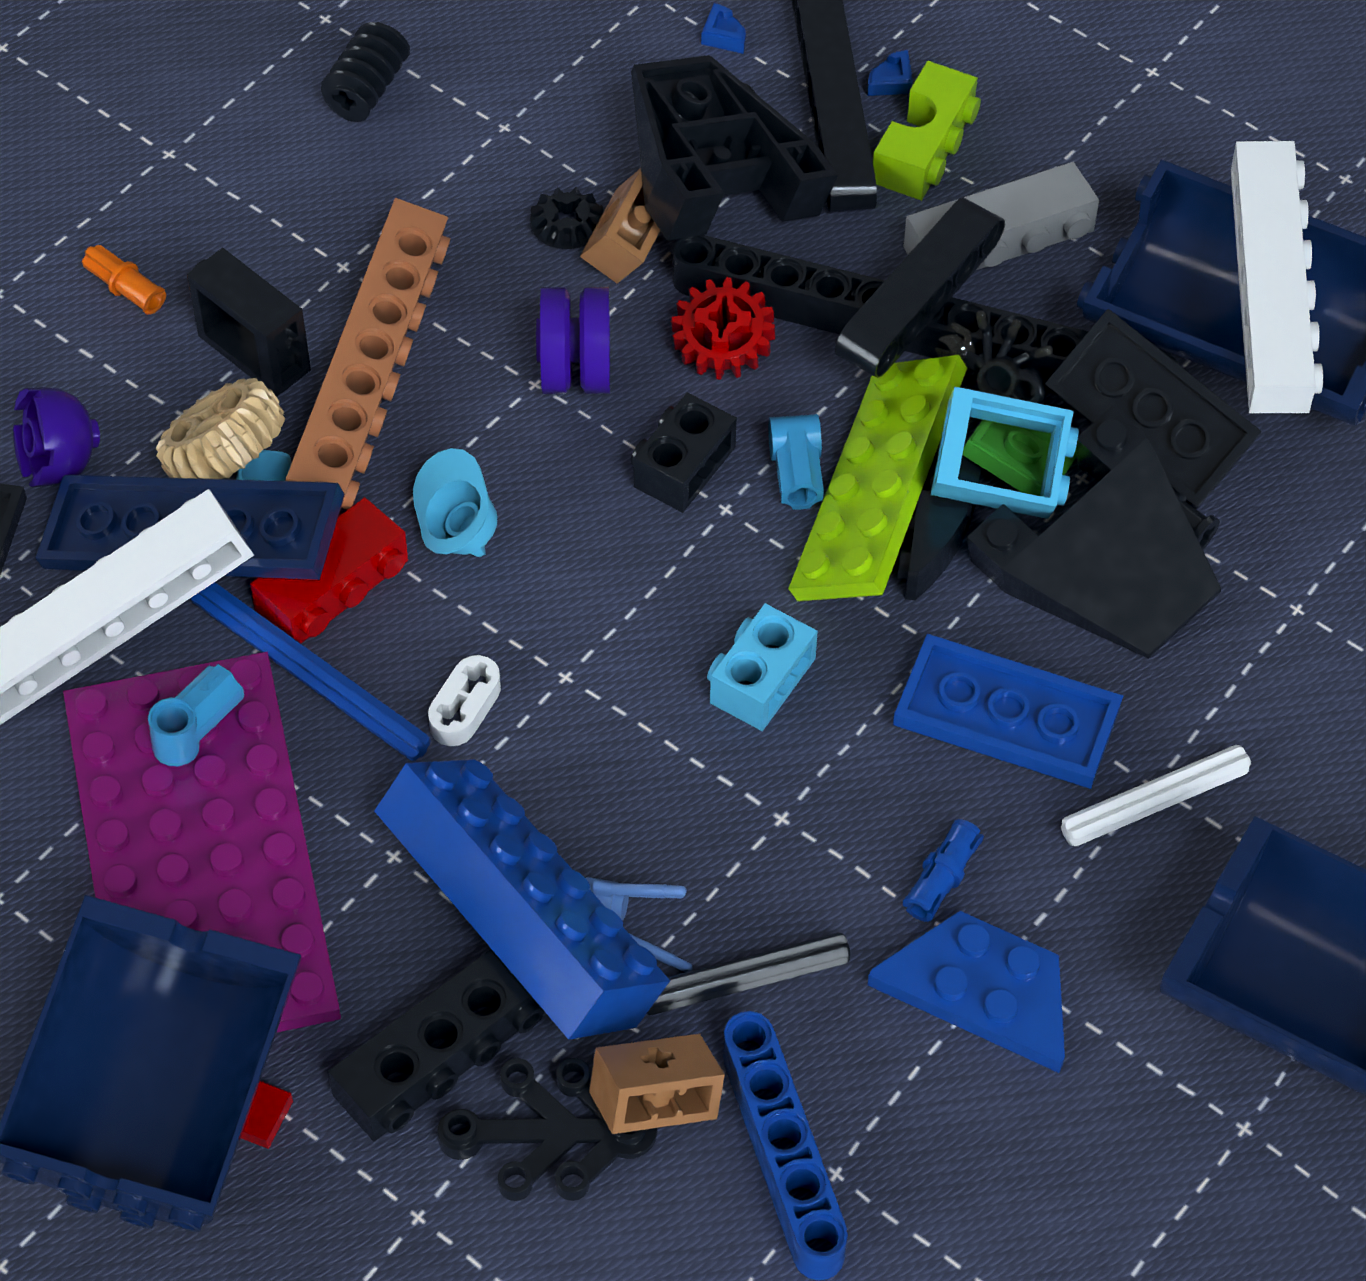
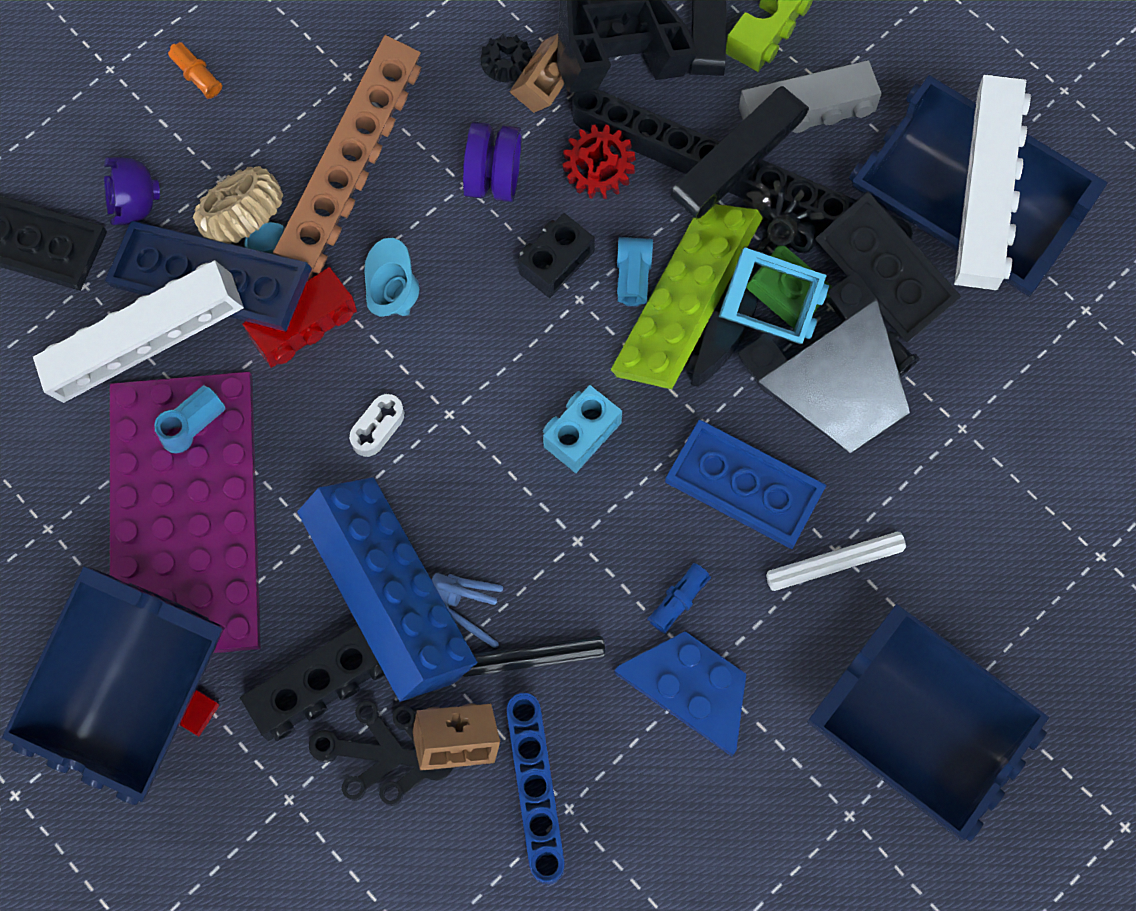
camera: 10 degrees right, 15 degrees up
black window [187,247,311,397] -> none
blue axle [191,582,431,761] -> none

